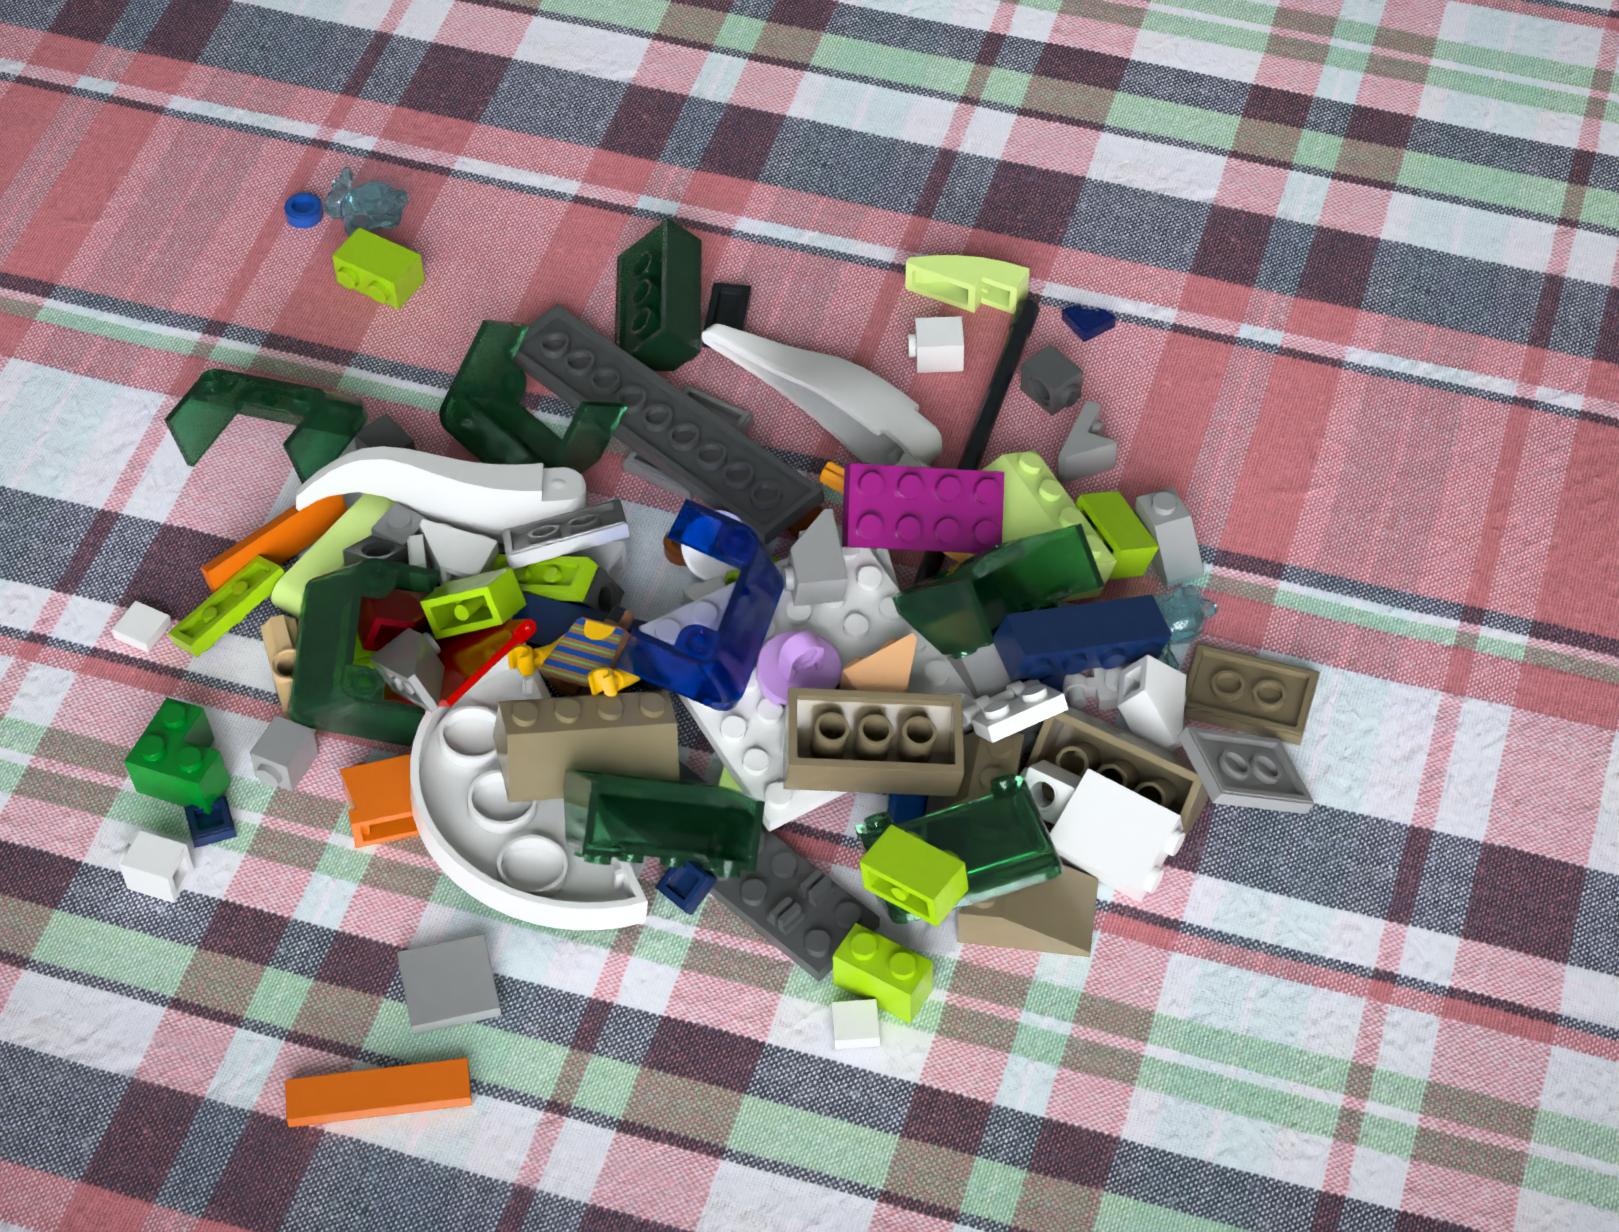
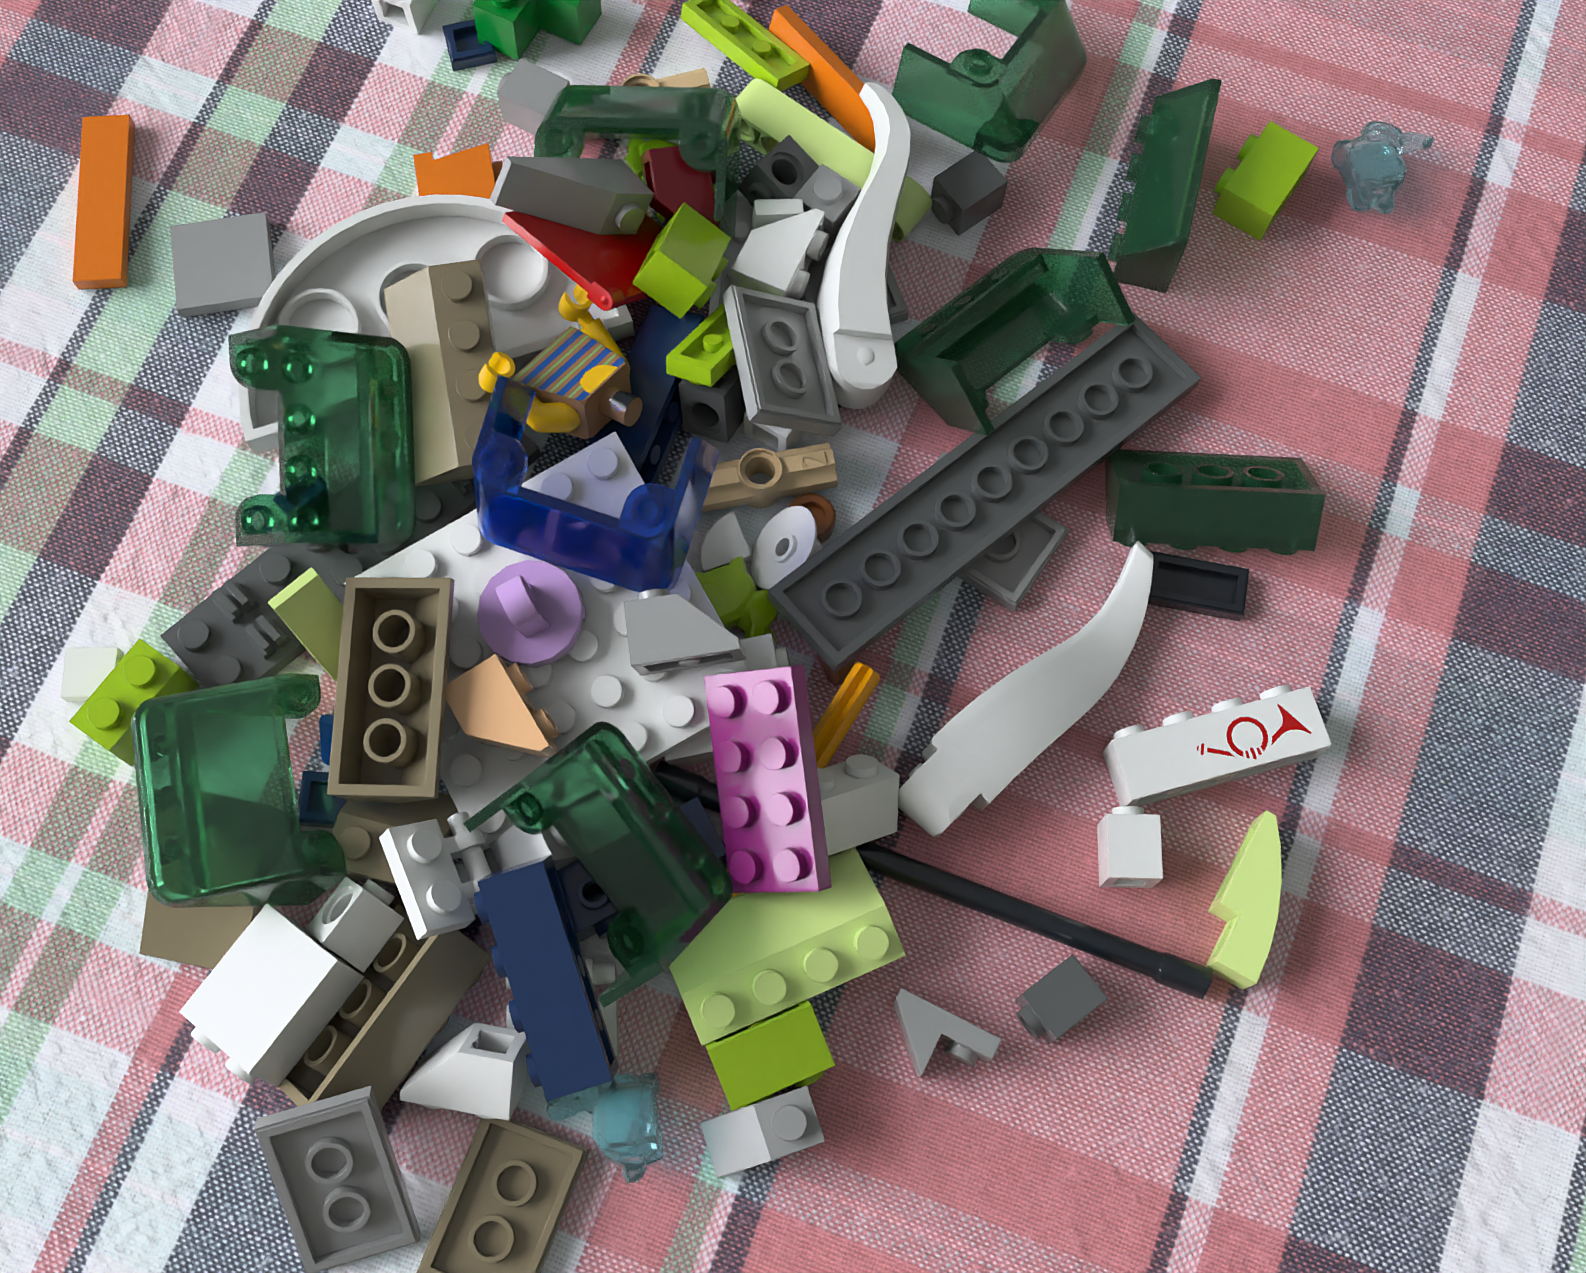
camera: 90 degrees right, 20 degrees up
blue tile [284,193,323,228] -> none
lime brick [859,824,969,927] -> none
clear blue tile [1061,306,1116,342] -> none
none -> yellowish green slope [268,567,344,684]
none -> tan piece [682,442,838,515]
none -> white brick [1102,685,1332,807]
none -> clear green slope [1107,78,1222,293]

